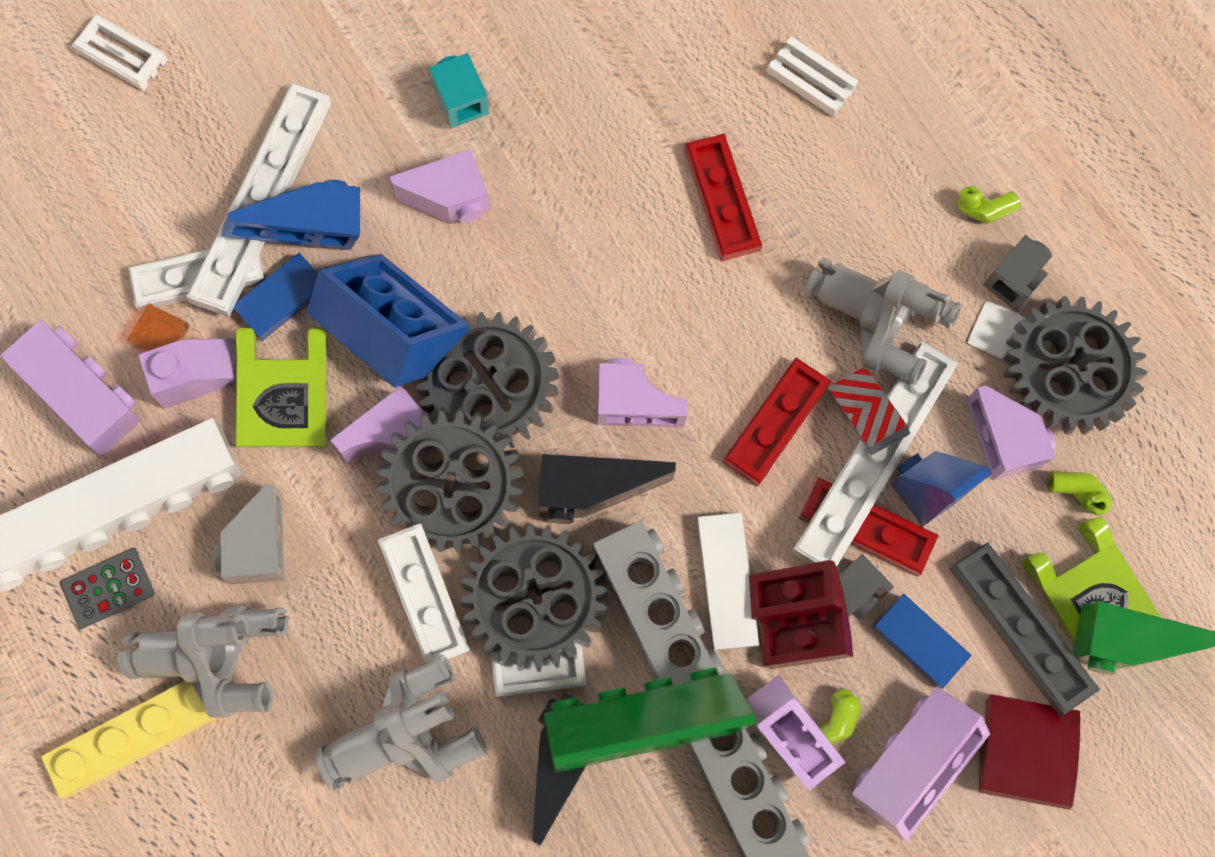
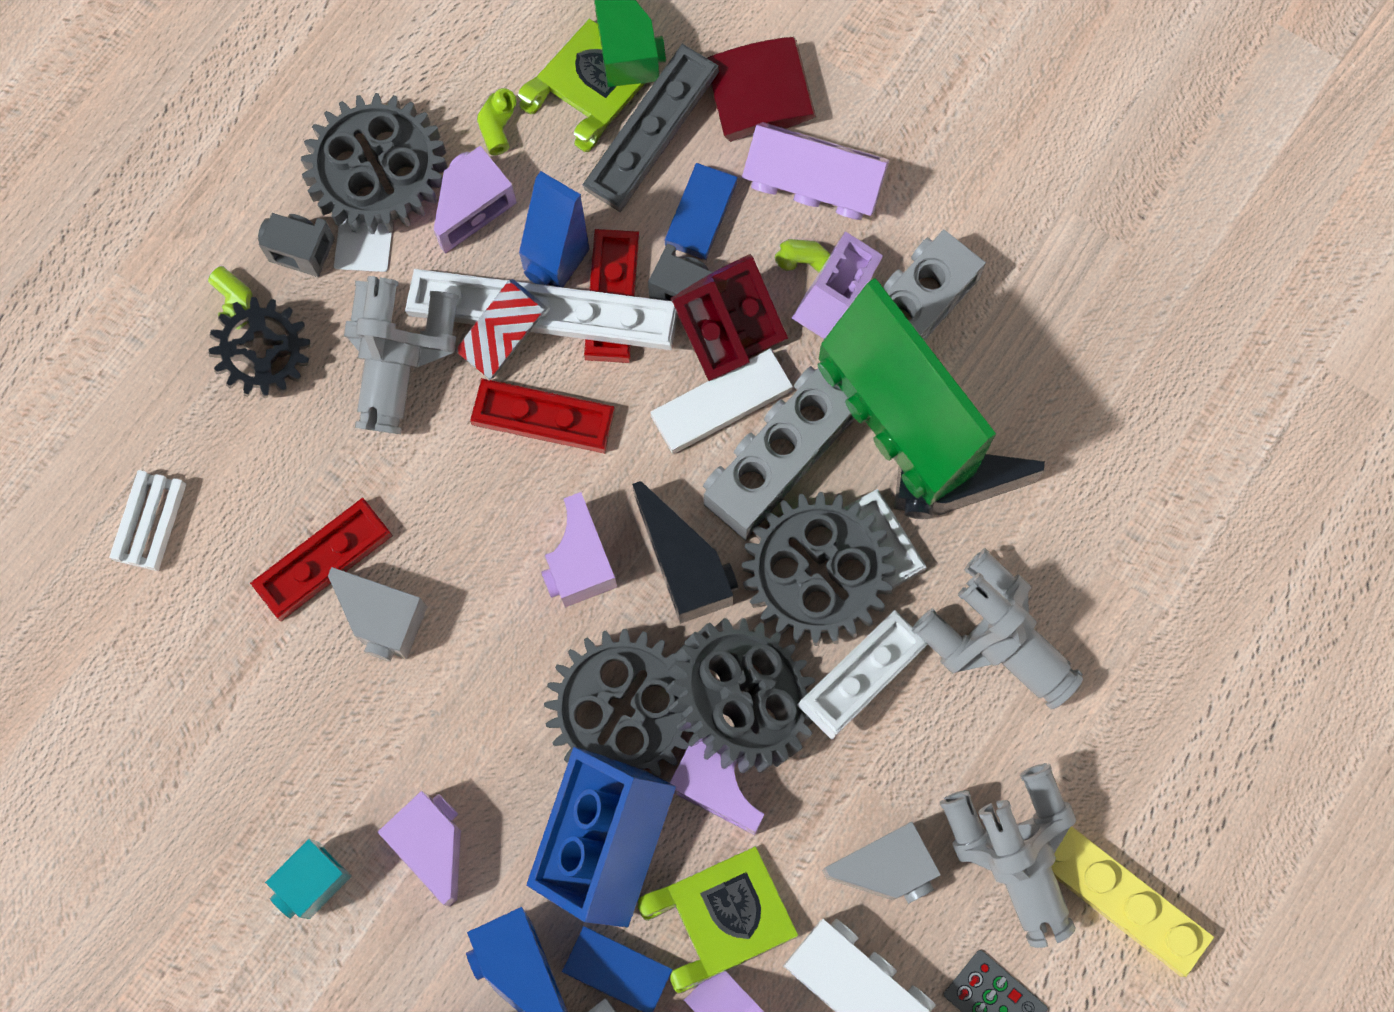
camera: 105 degrees left, 0 degrees up
none -> black gear [208,297,310,398]
none -> light grey slope [328,567,427,662]

